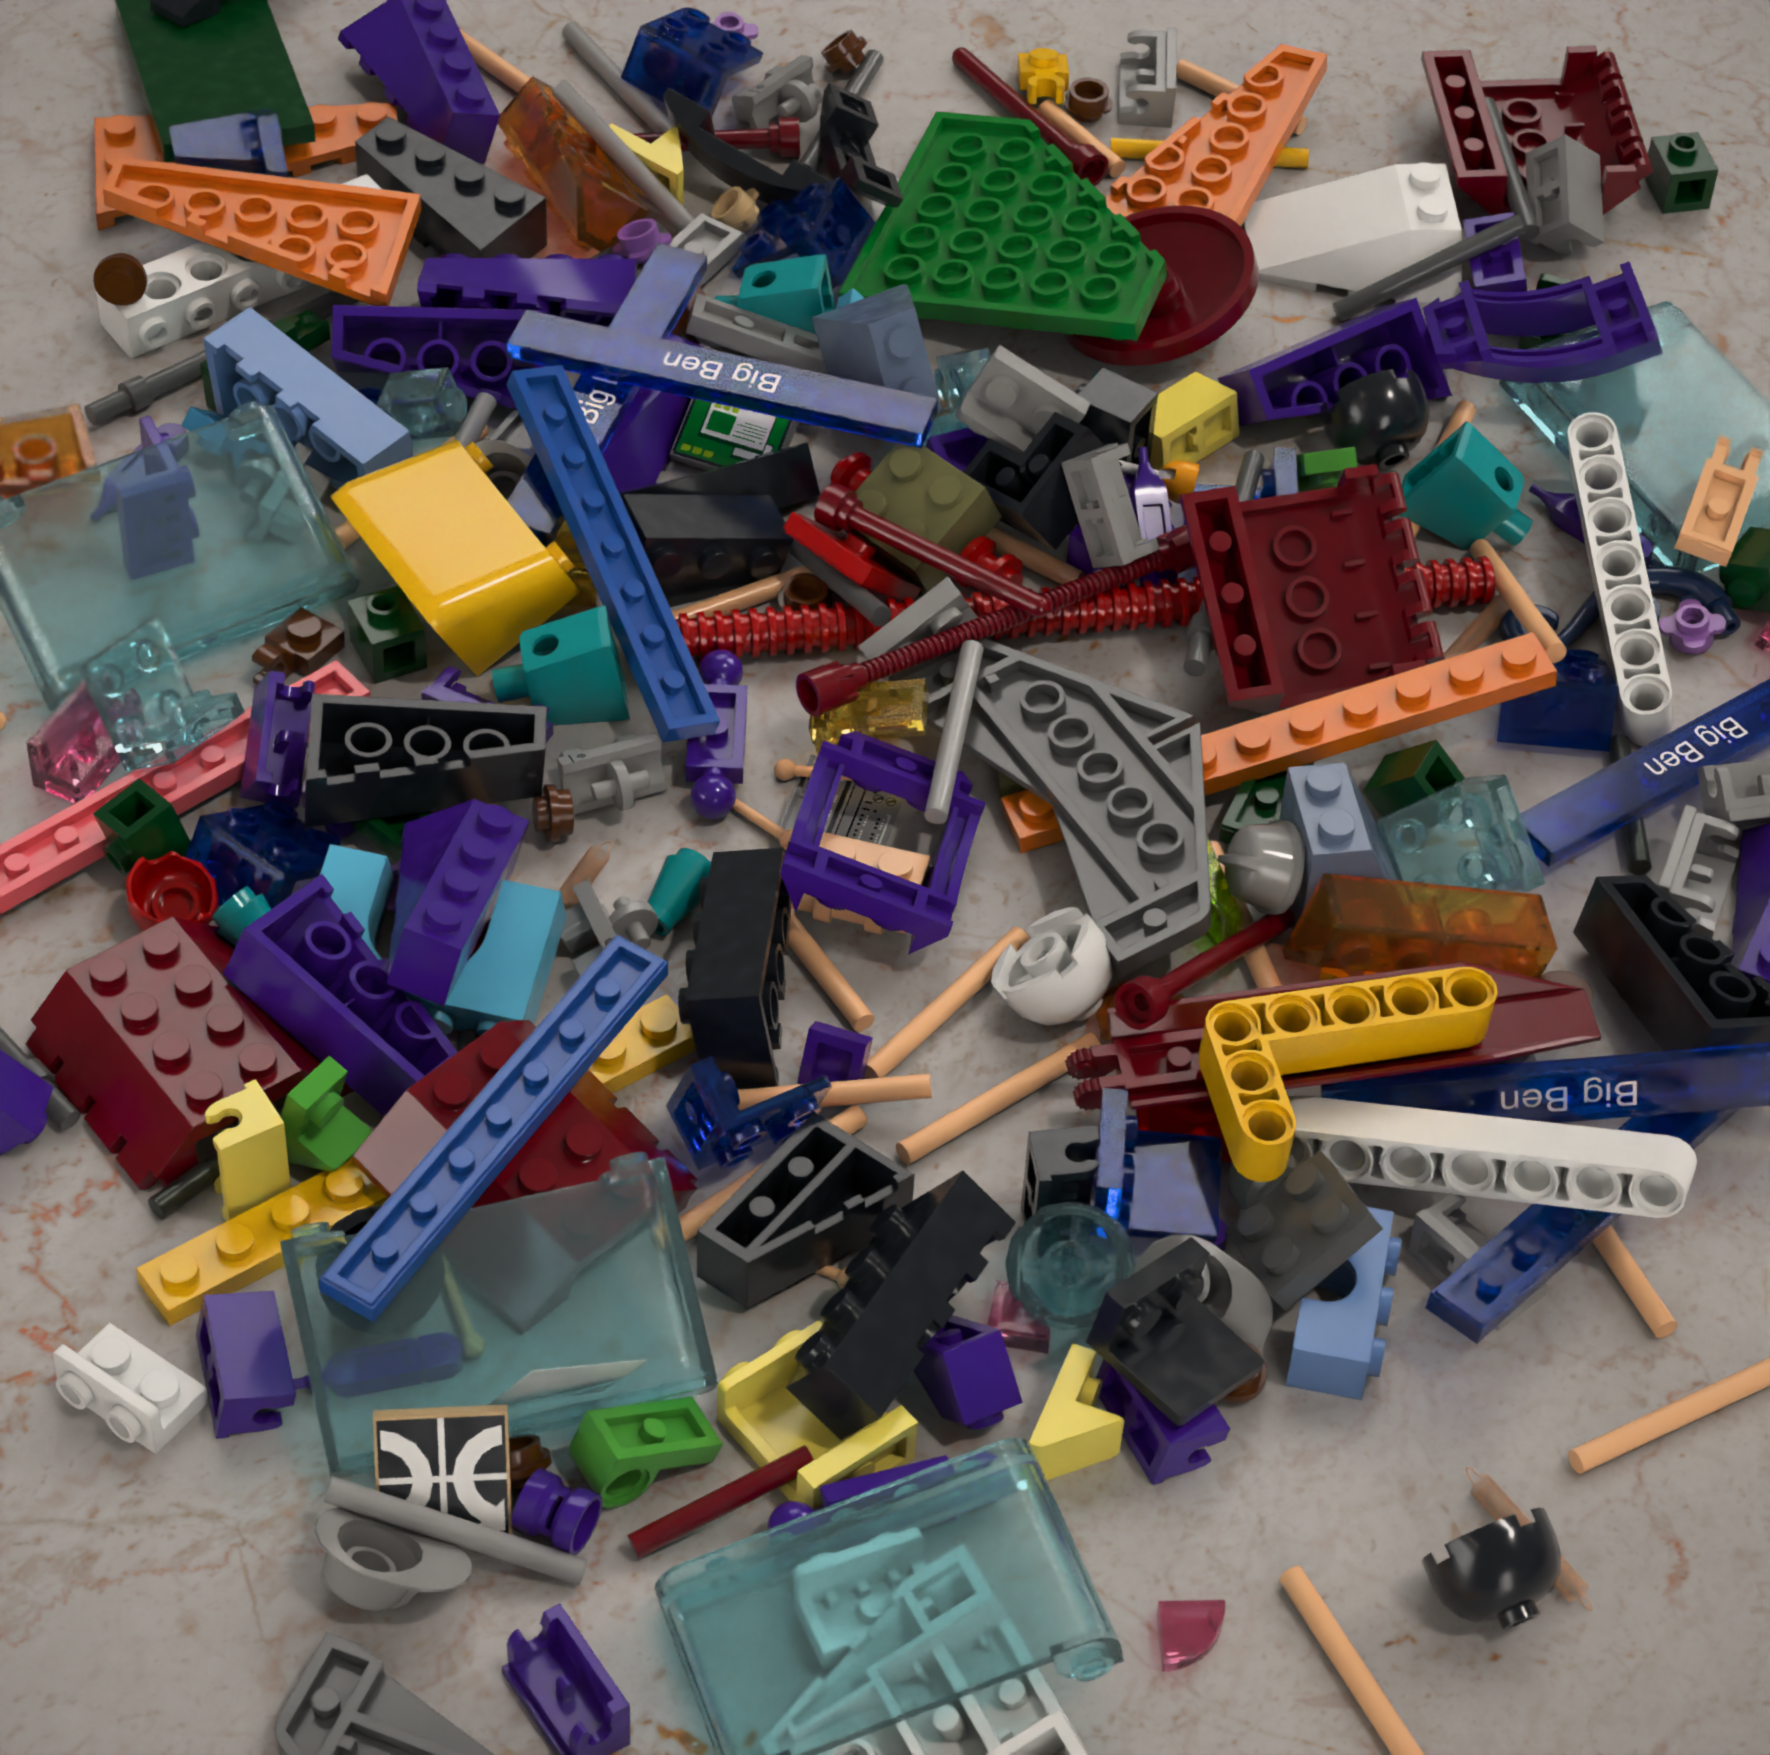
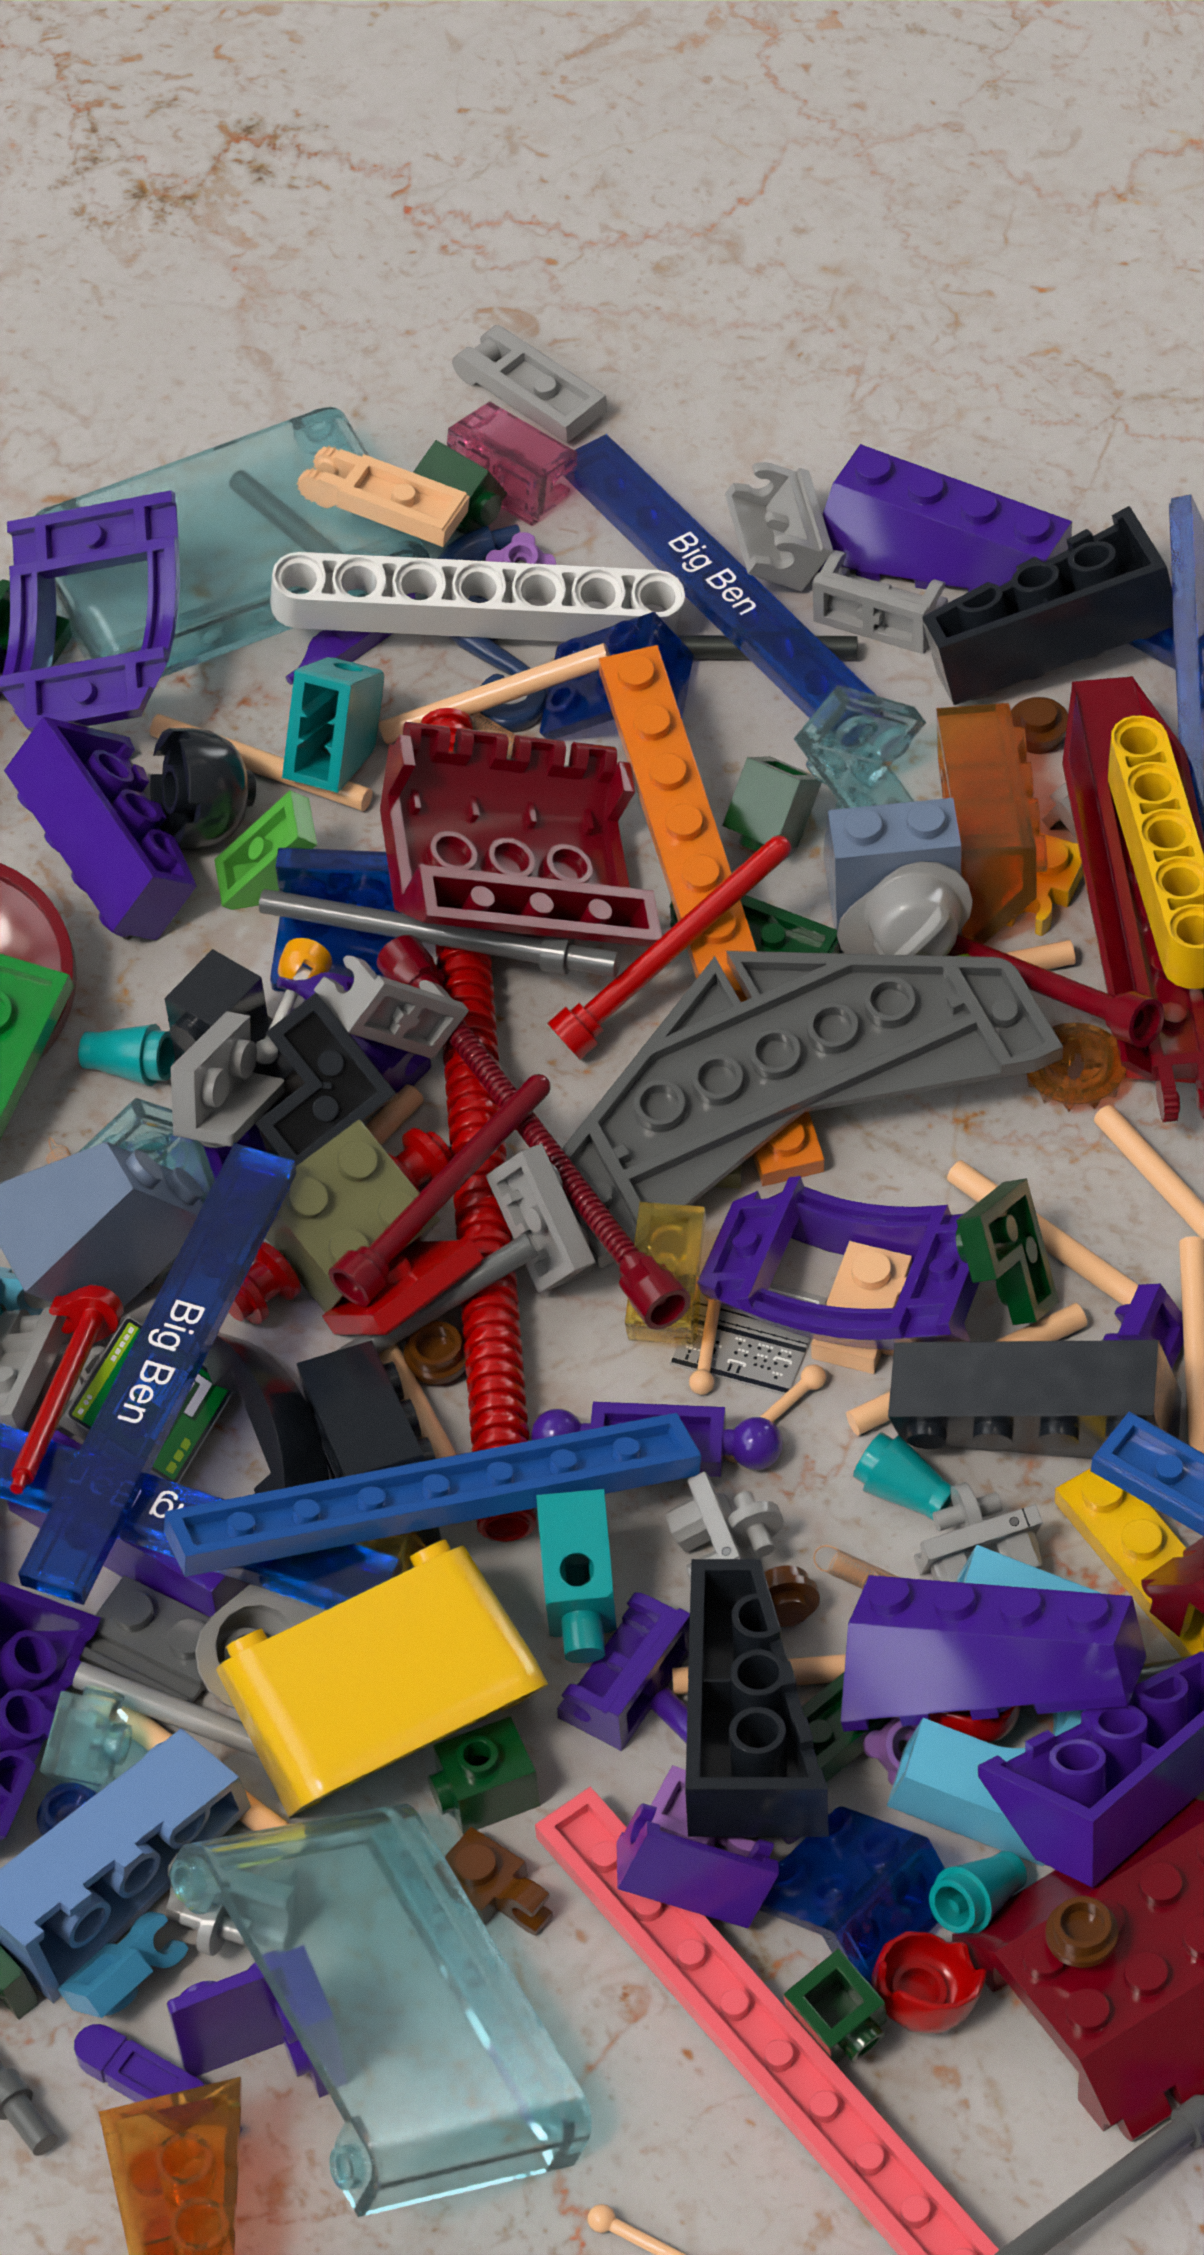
camera: 80 degrees left, 5 degrees up
clear pink hinge [26,669,147,804] -> none
clear light blue bracket [79,618,245,771] -> none
light grey bar [924,640,984,824] -> none
white cylinder [991,907,1113,1026] -> none
light yellow hinge [1150,371,1240,470] -> none
none -> red piece [10,1285,124,1494]
none -> red piece [547,835,791,1060]
none -> dark green plate [956,1178,1059,1325]
none -> reddish brown plate [1046,1896,1118,1968]

